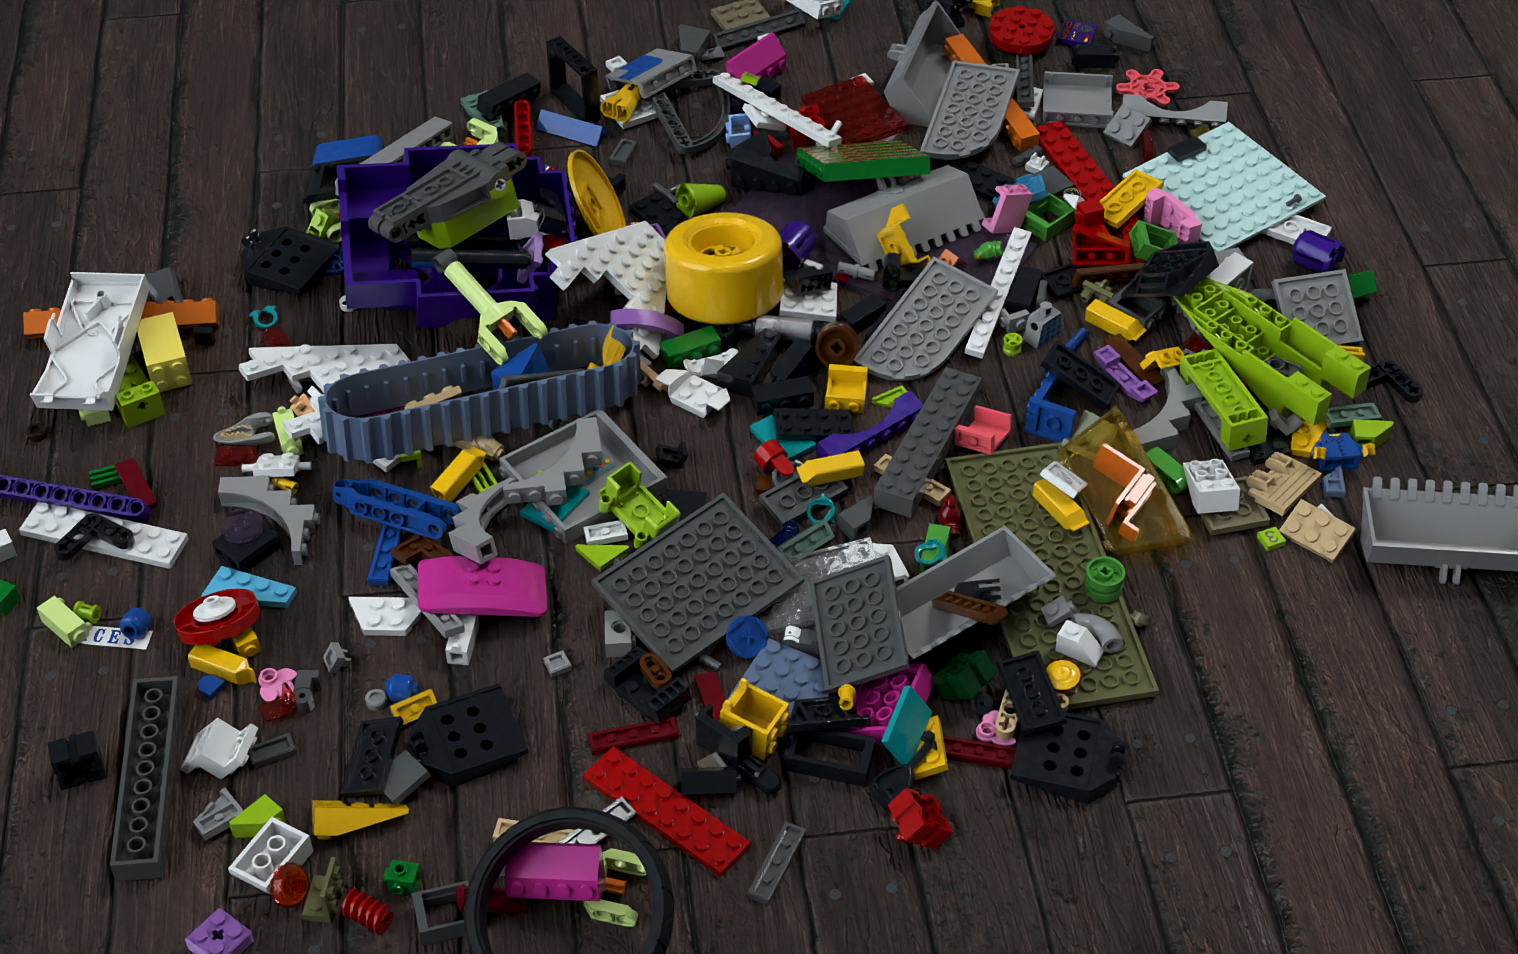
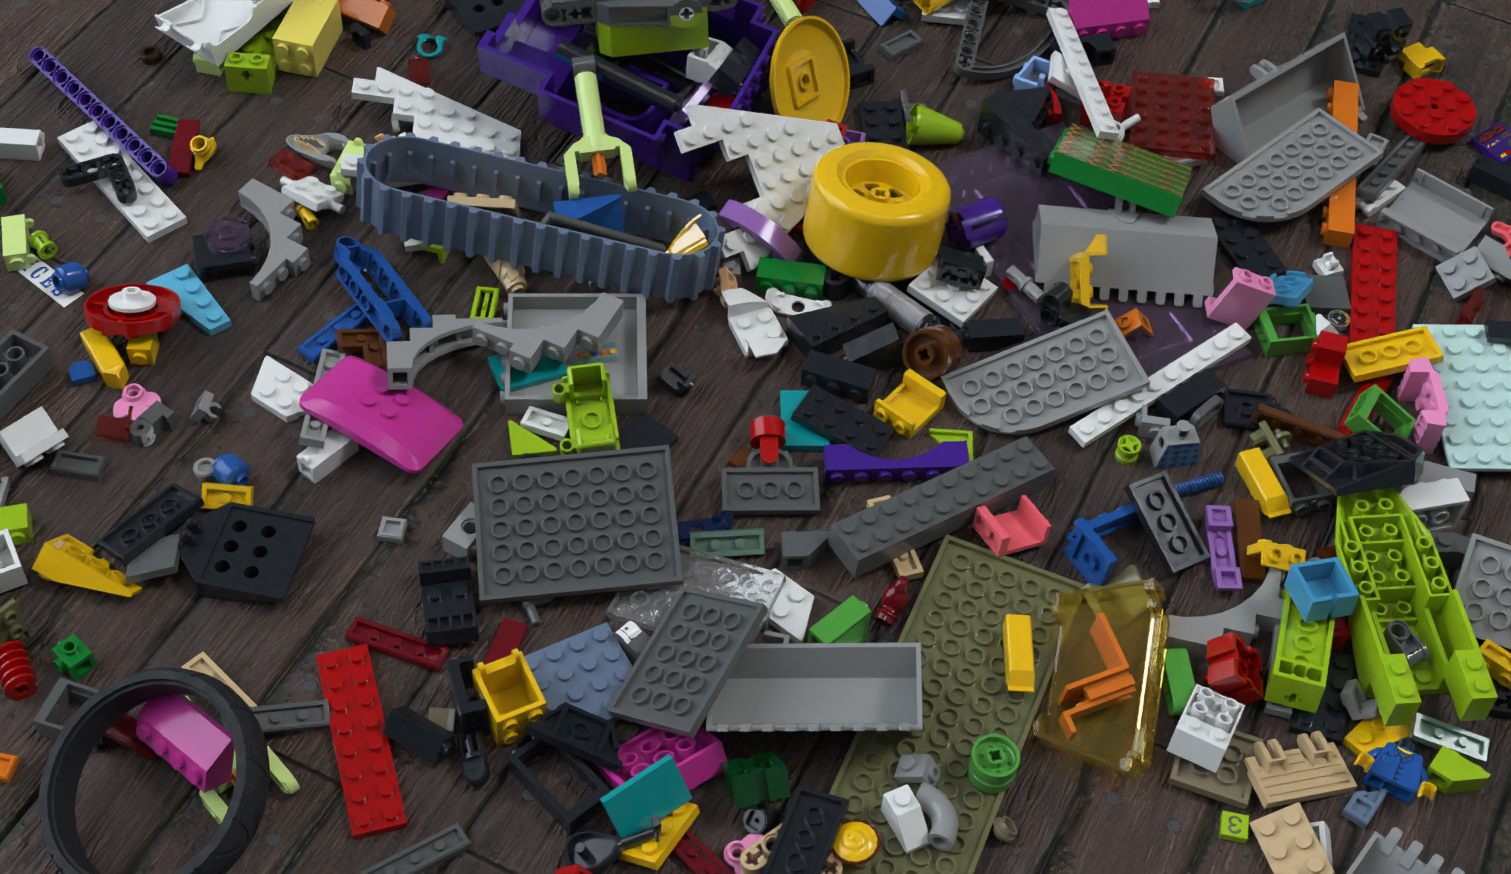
camera: 30 degrees right, 5 degrees up
yellow piece [430,446,487,502] -> none
reddish brown plate [639,653,672,690] -> none
light grey slope [702,358,724,379] -> none
blue tile [726,615,768,658] -> none
lime tile [740,72,760,86] -> none
yellow piece [796,450,865,486] -> none
teal piece [806,493,837,524] -> none
yellow pin [838,684,856,710] -> none
teal piece [915,538,946,566] -> none
reddish brown plate [931,591,1008,625] -> none
black arm [954,578,1002,601] -> none
bright green animal [973,240,1004,260] -> none
dark grey axle [1013,145,1042,167] -> none
white plate [1040,461,1088,499] -> none
red wedge [1073,224,1130,265] -> none
none -> yellow animal [190,135,217,171]
none -> red brick [1203,631,1264,705]
none -> dark azure piece [1284,557,1360,623]

